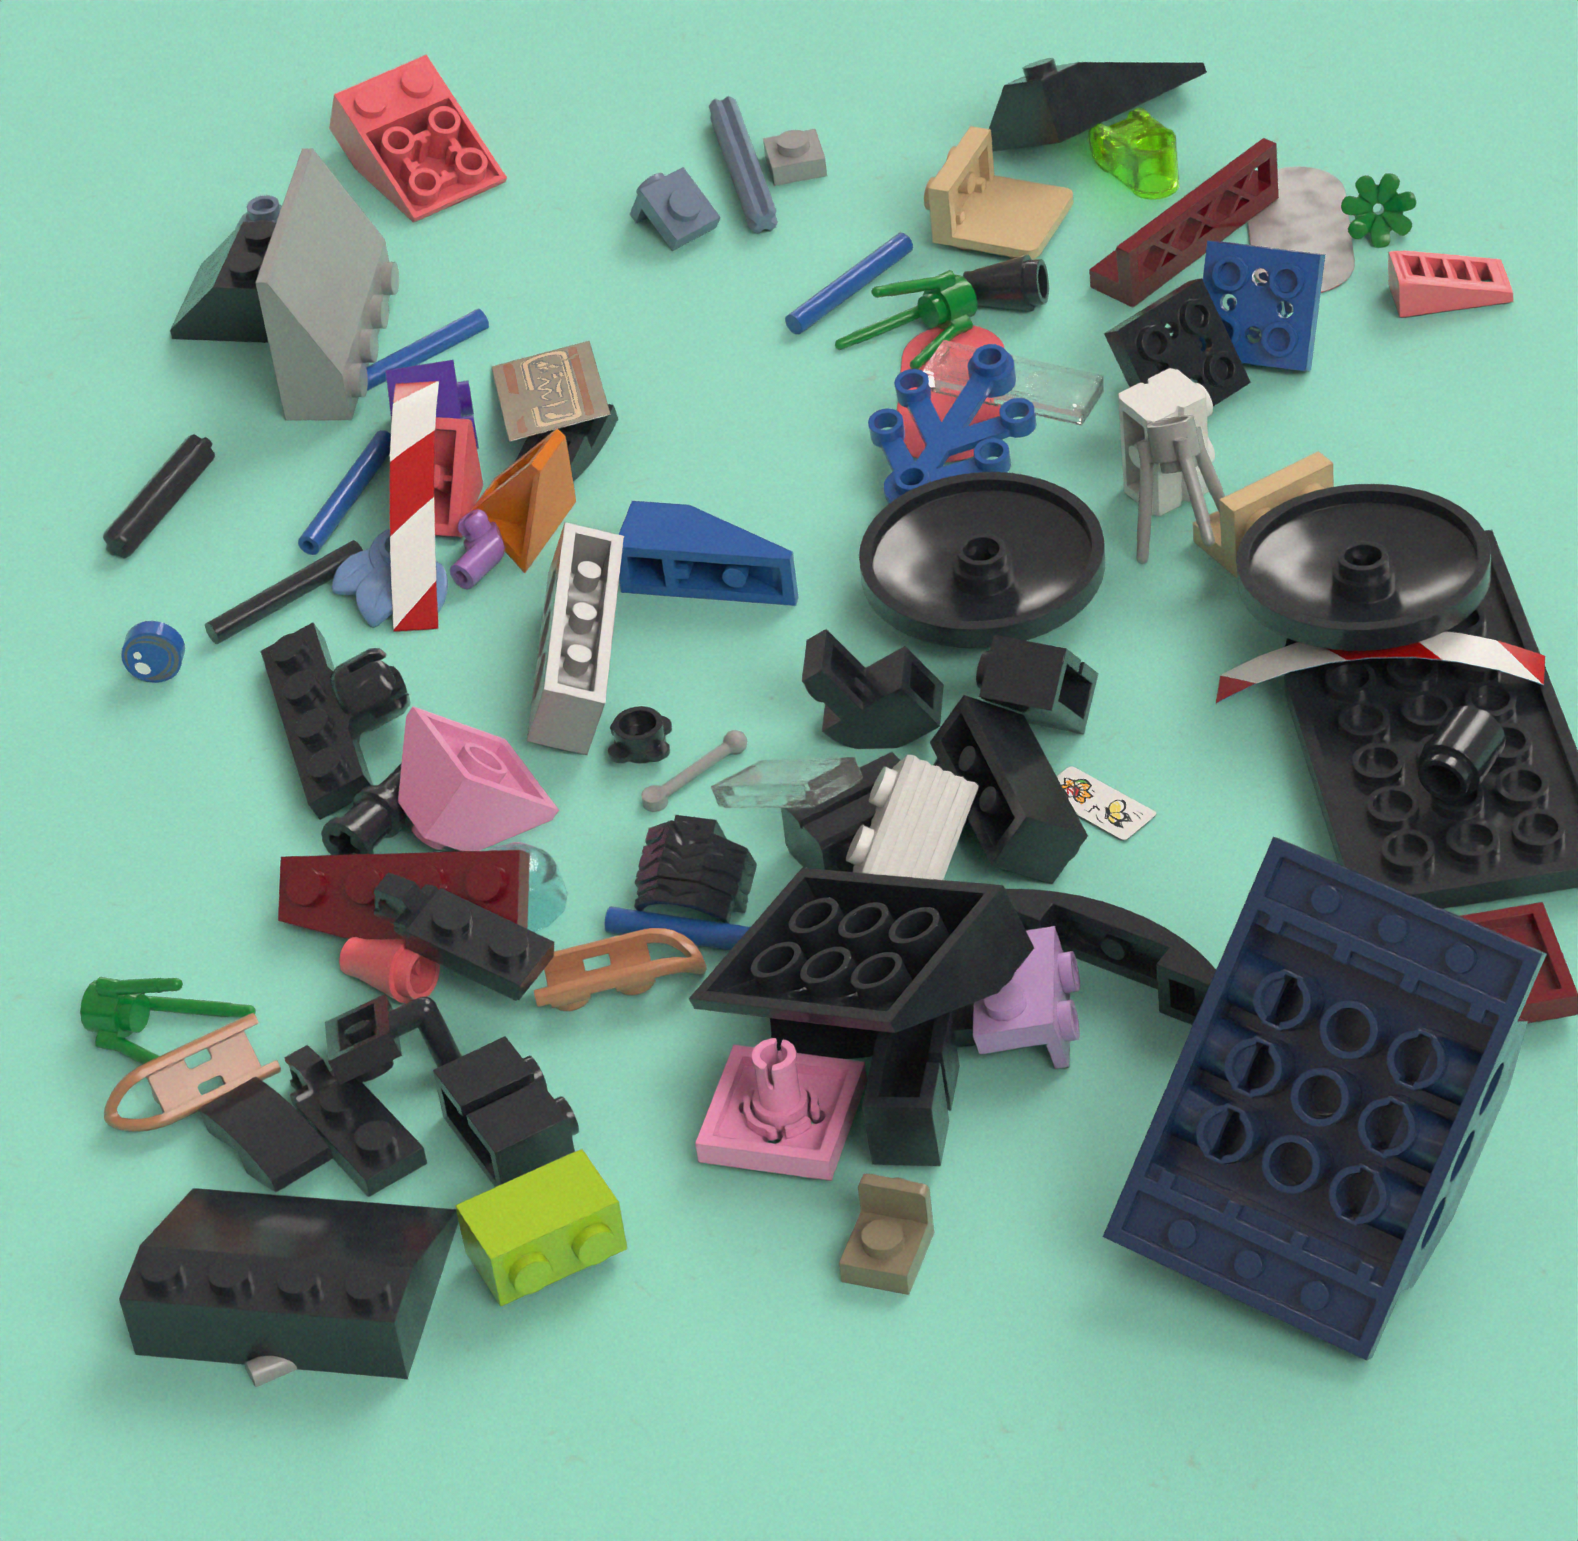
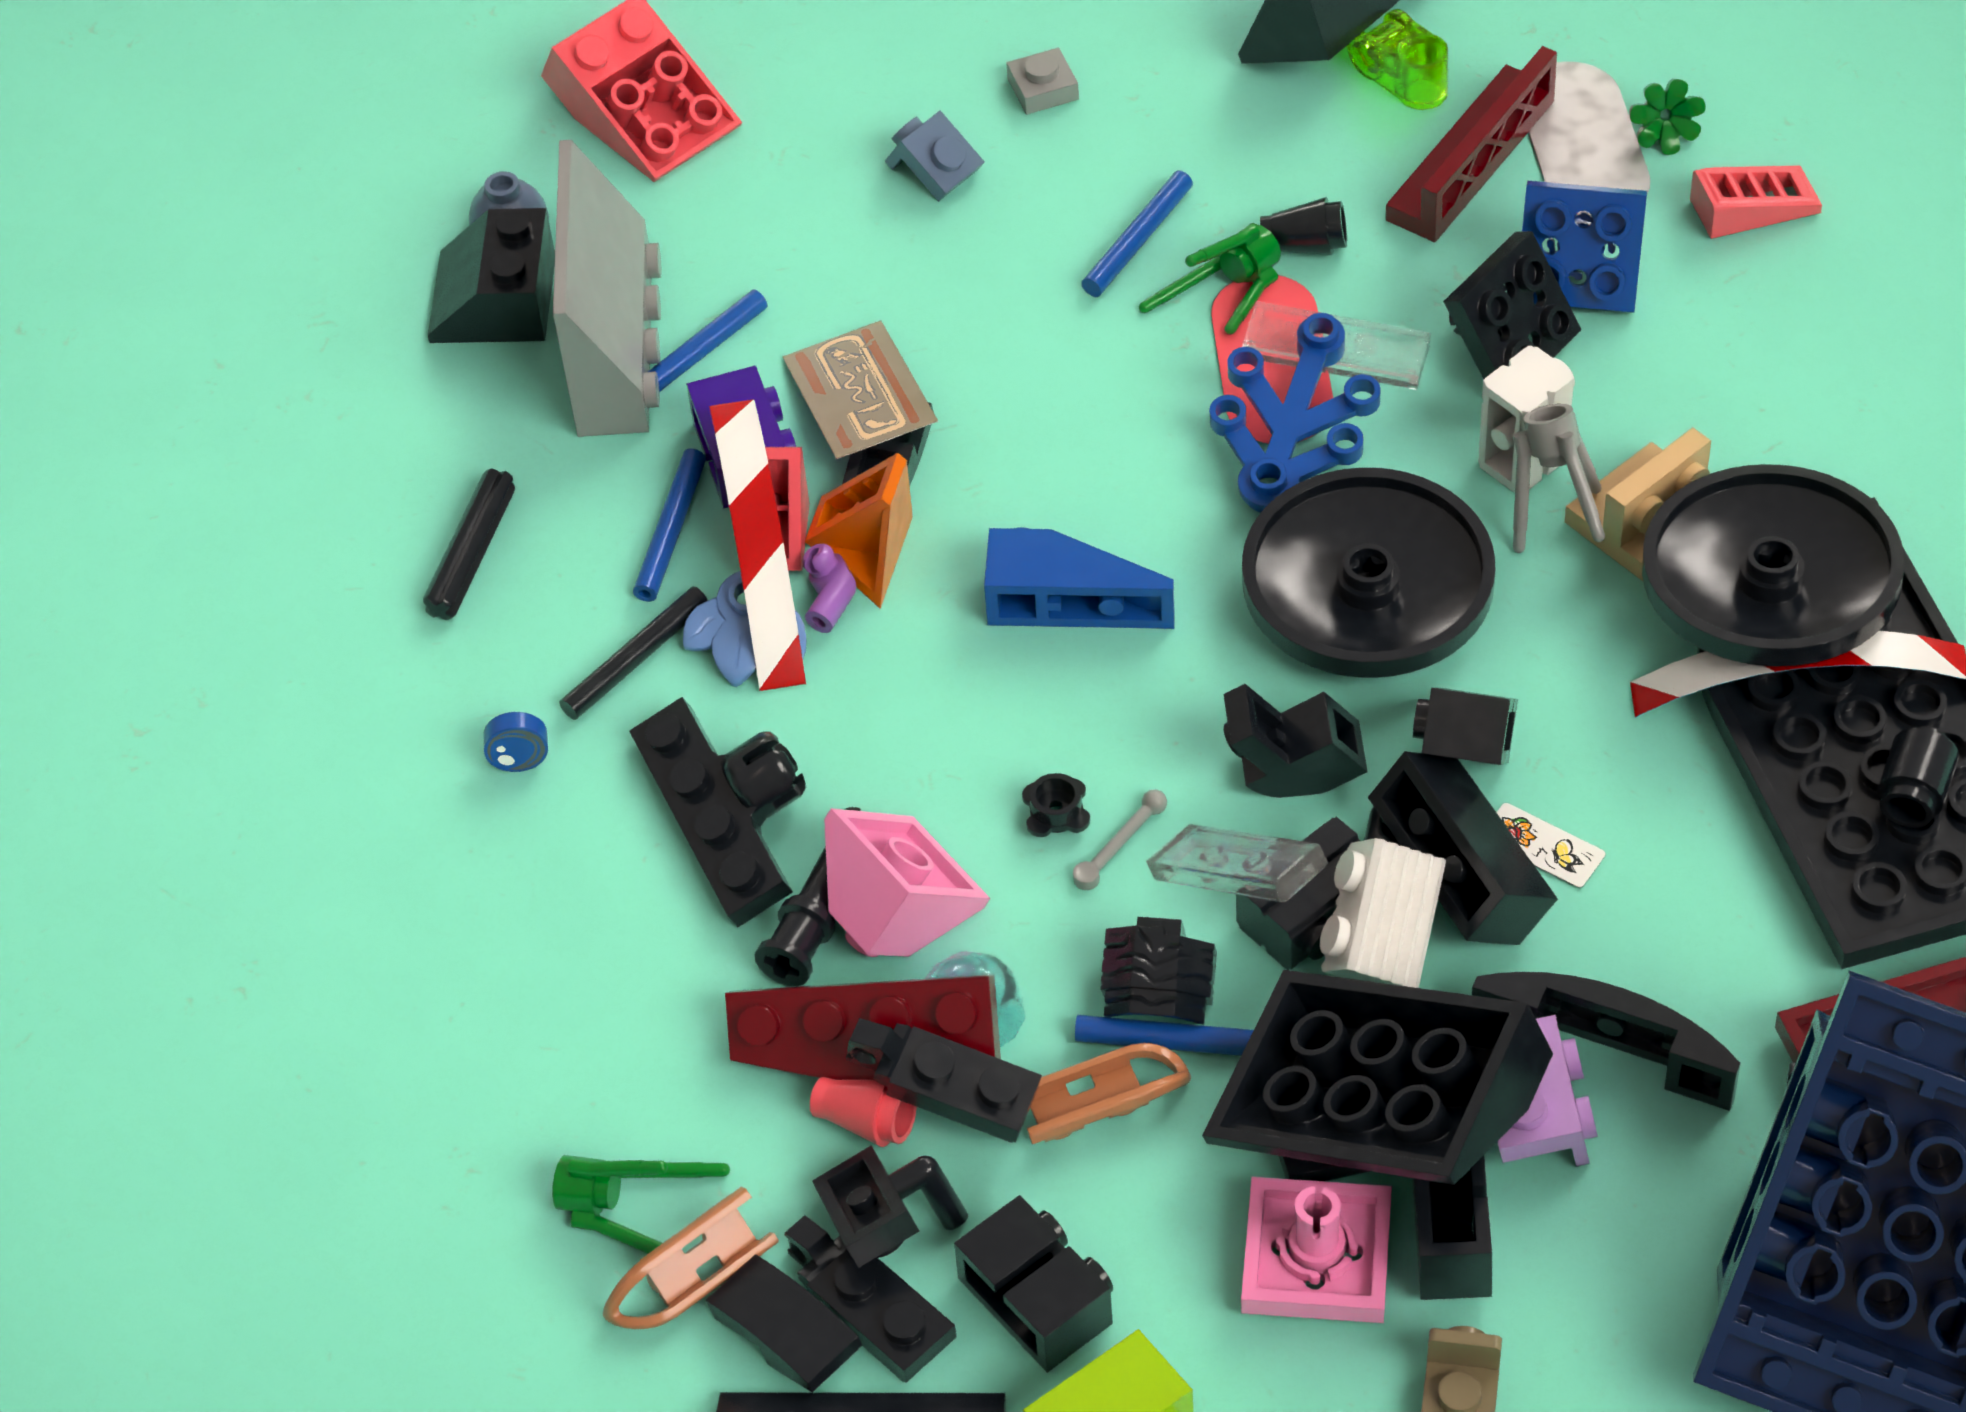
camera: 10 degrees left, 10 degrees up
light grey brick [527,522,624,755] -> none
sand blue axle [709,96,778,233] -> none
tan bracket [924,126,1074,259] -> none

